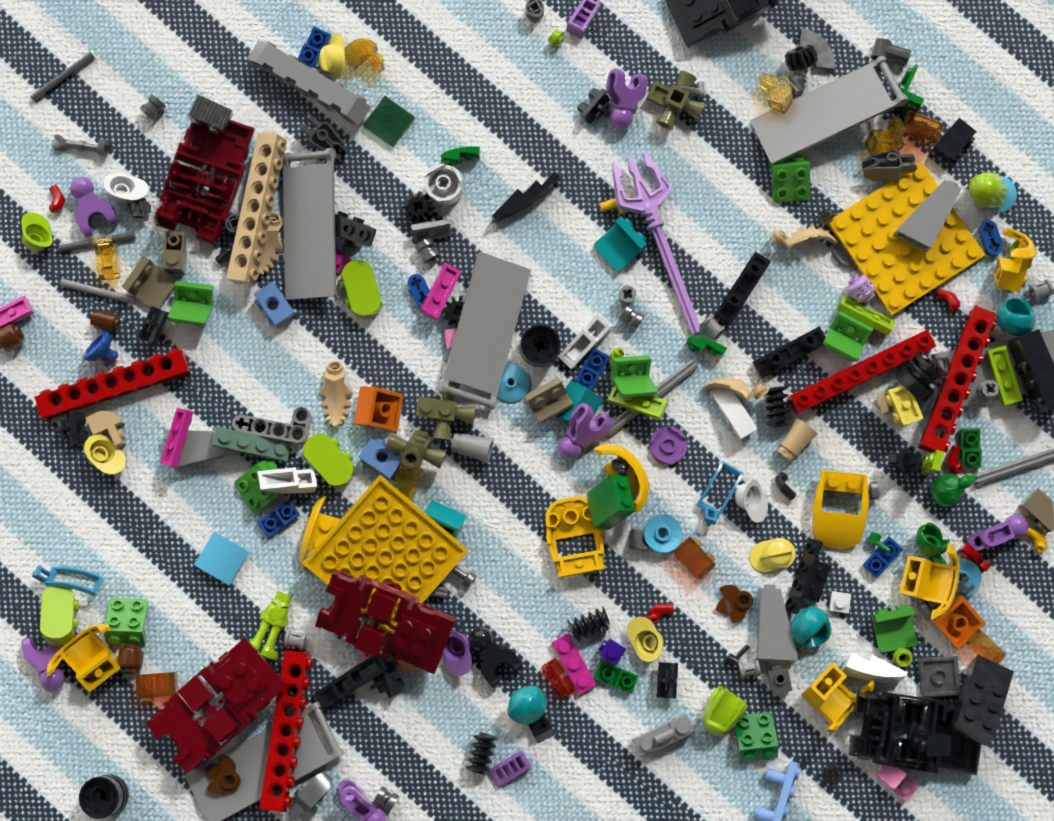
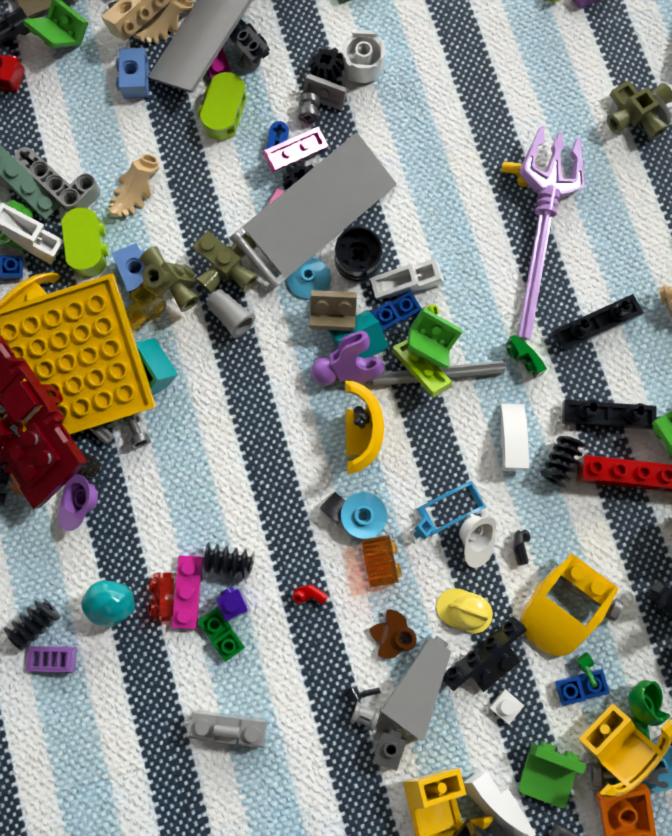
camera: 30 degrees right, 5 degrees down
orange slope [354,386,404,432] -> none
green slope [441,146,481,166] -> none
black piece [469,627,523,689] -> none
black slope [492,172,560,222] -> none
black slope [528,714,555,743] -> none
yellow slope [546,497,605,579] -> none
black hips [577,88,611,125] -> none
green brick [587,474,635,530] -> none
teal bracket [594,216,647,272] -> none
medium lavender piece [606,68,647,130] -> none
light grey bush [619,285,636,305] -> none
flat silver wheel [619,304,645,331] -> none
light yellow piece [627,616,664,662] -> none
medium lavender tile [649,426,688,465] -> none
black hips [656,662,678,699] -> none
light grey bush [700,314,725,339] -> none
tan plant [702,376,769,401] -> none
lime hair [703,685,748,736] -> none
green bracket [735,712,779,762] -> none
tan plant [776,418,818,462] -> none
teal piece [791,606,831,647] -> none
lime plate [893,648,912,667] -> none

